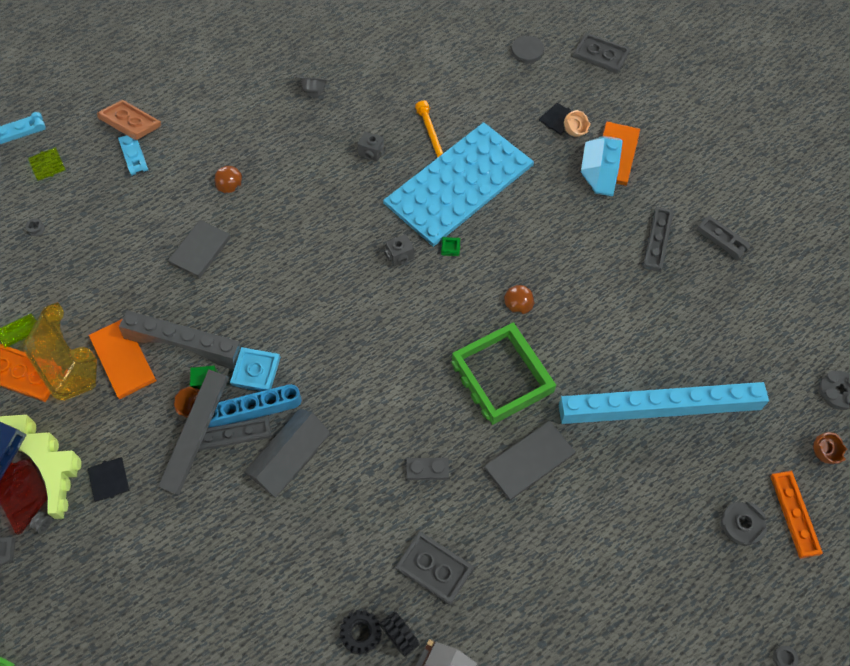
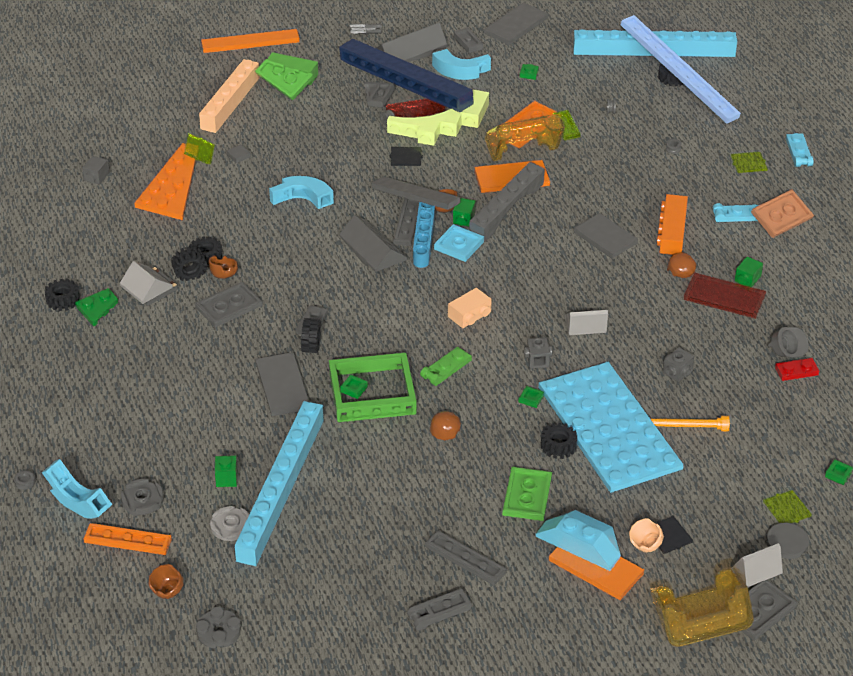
camera: 110 degrees right, 20 degrees down
none -> medium azure arch [42,459,112,519]
none -> dark orange hair [209,255,238,279]
none -> light grey tile [210,506,250,541]
none -> green brick [215,456,237,487]
none -> medium azure arch [269,176,334,209]
none -> black tyre [301,318,321,353]
none -> green plate [340,375,368,399]
none -> bright green plate [420,347,472,386]
none -> light nougat brick [448,288,491,328]
none -> bright green tile [502,467,552,521]
none -> black tyre [540,423,577,459]
none -> light grey slope [564,310,608,335]
none -> clear yellow windscreen [650,567,754,647]
none -> orange brick [657,194,688,255]
none -> clear red tile [684,273,766,319]
none -> light grey slope [729,543,783,588]
none -> green brick [735,257,763,288]
none -> clear neon green piece [763,490,812,523]
none -> red plate [775,358,819,381]
none -> green plate [825,459,853,485]

